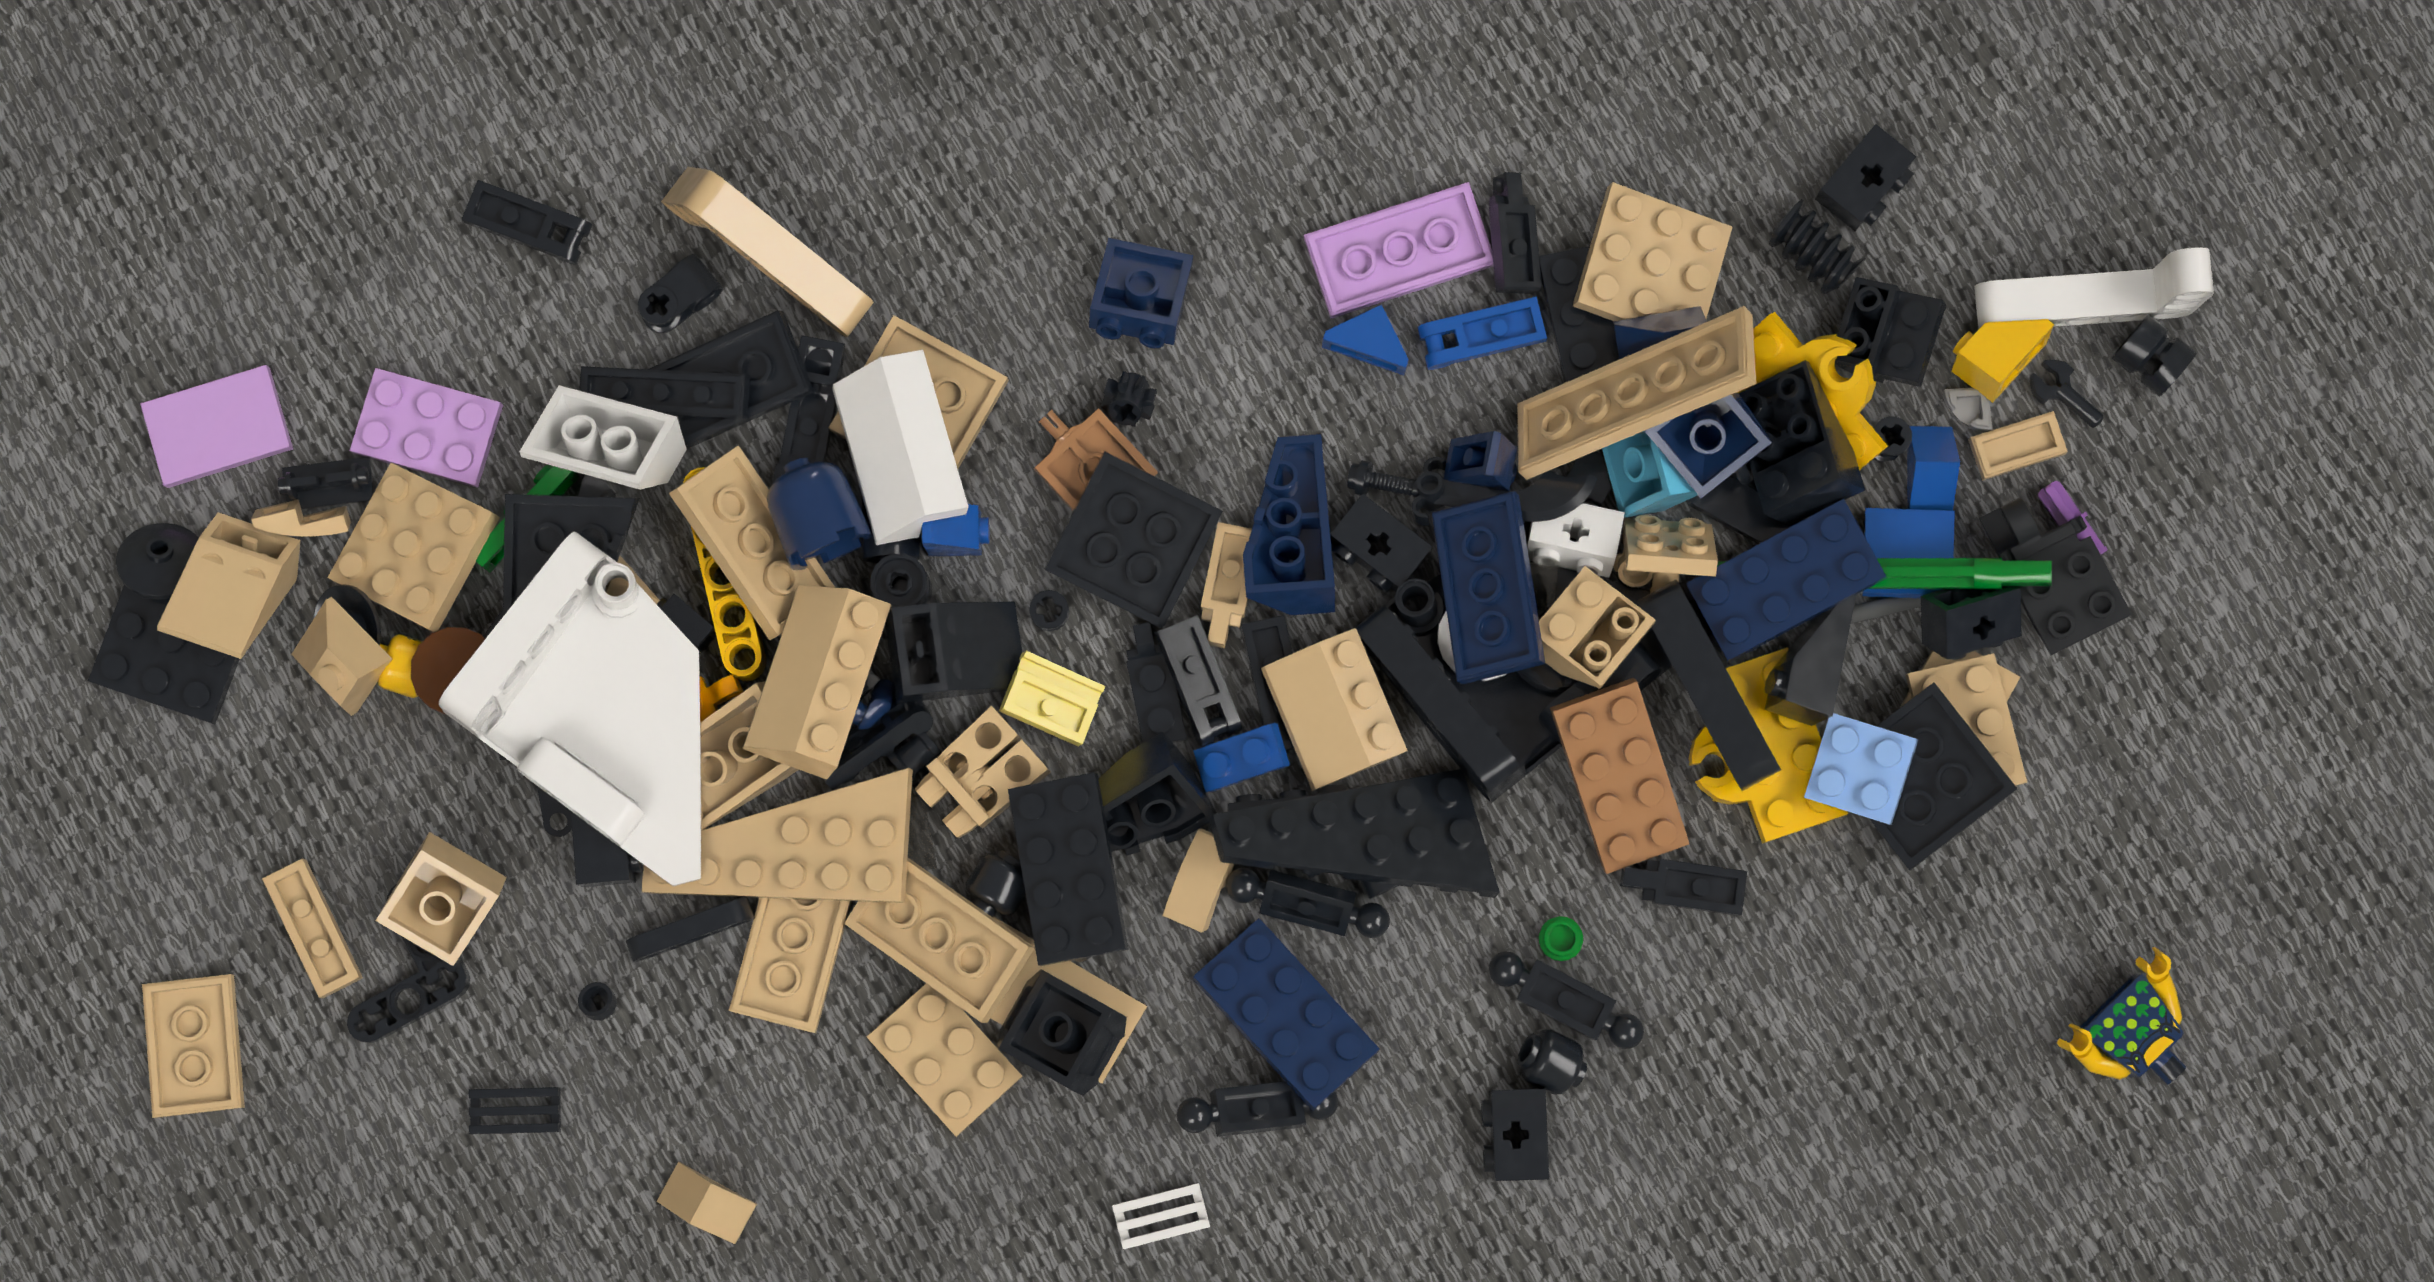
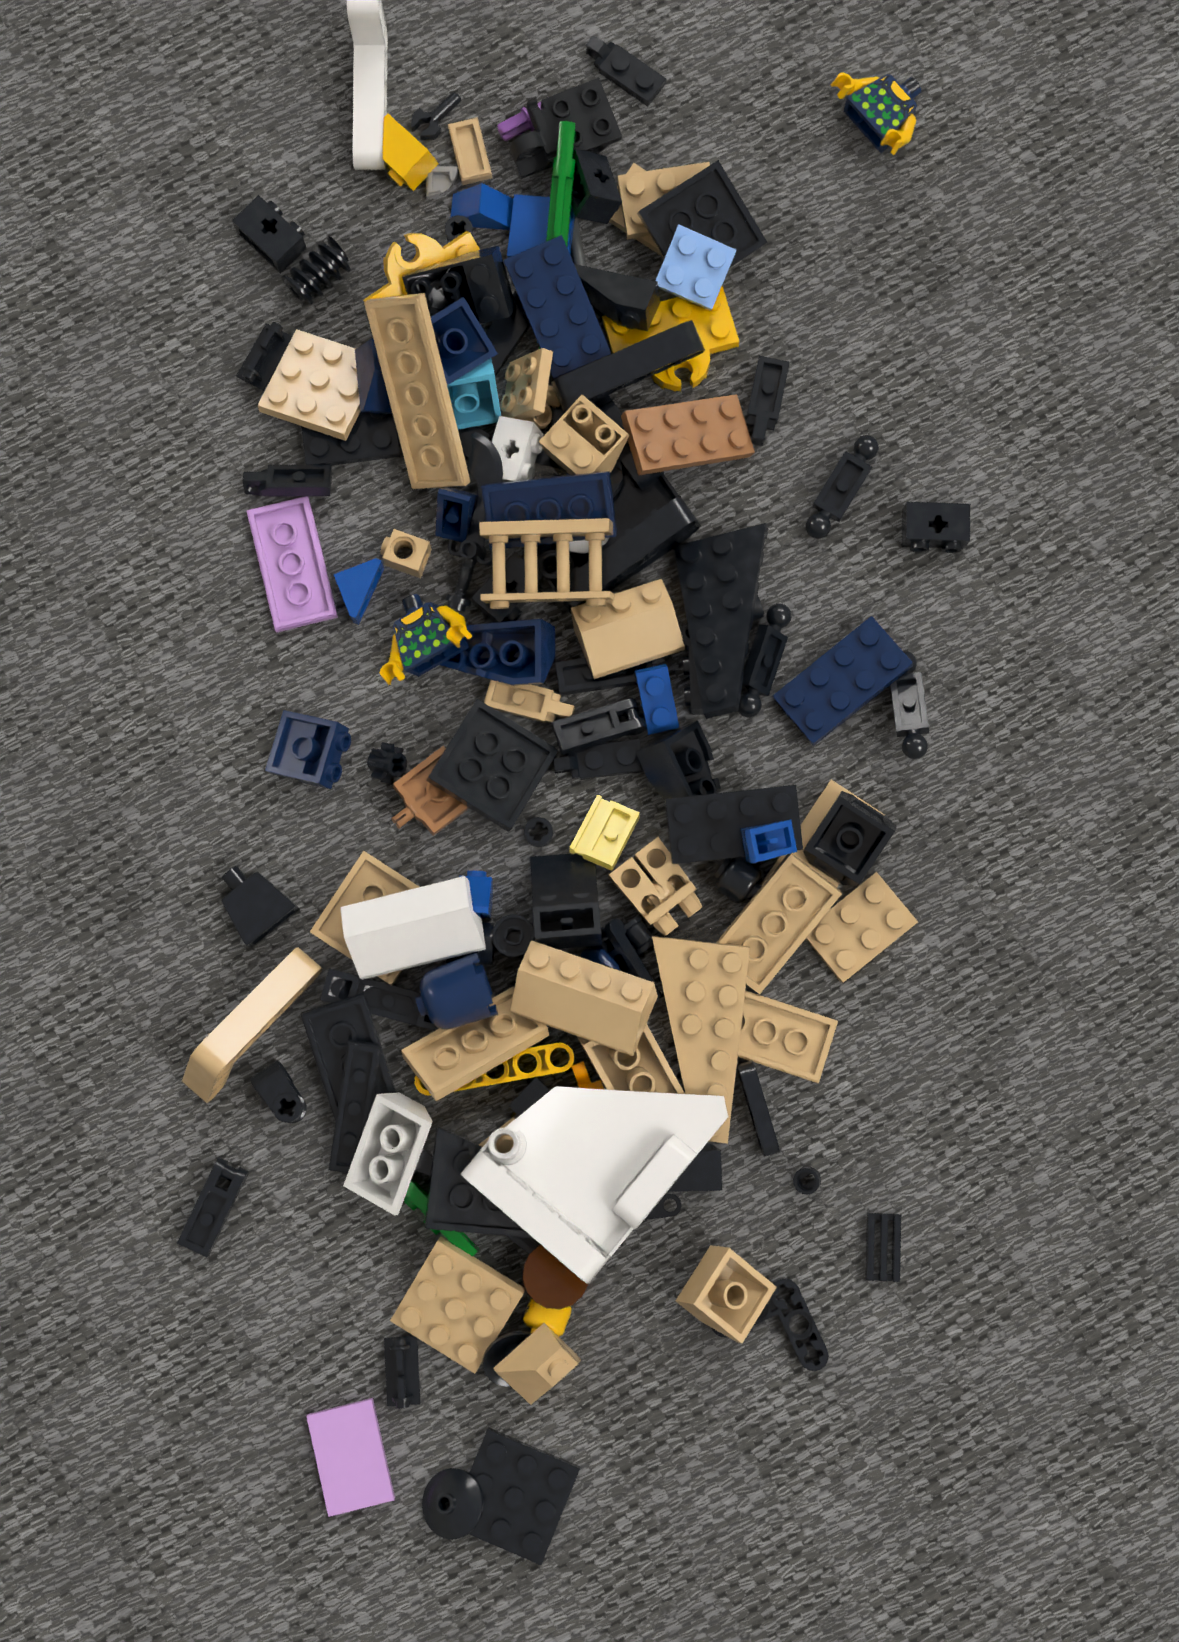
camera: 90 degrees left, 0 degrees up
tan tile [142,974,245,1118] -> none
tan slope [157,512,301,659] -> none
tan slope [251,500,351,536] -> none
tan plate [262,859,363,998] -> none
lavender plate [350,368,503,488] -> none
tan slope [657,1162,757,1244] -> none
white tile [1112,1183,1210,1249] -> none
tan slope [1162,828,1234,932] -> none
blue plate [1417,296,1547,370] -> none
black head [1517,1029,1587,1095] -> none
green plate [1538,916,1583,961] -> none
black brick [1835,277,1946,387] -> none
black wheel [2112,314,2197,397] -> none
none -> black torso [221,866,300,948]
none -> black hinge [236,322,292,391]
none -> tan brick [380,529,432,578]
none -> torso [380,594,472,685]
none -> tan fence [479,518,614,609]
none -> black hinge [586,36,666,107]
none -> blue slope [740,820,797,863]

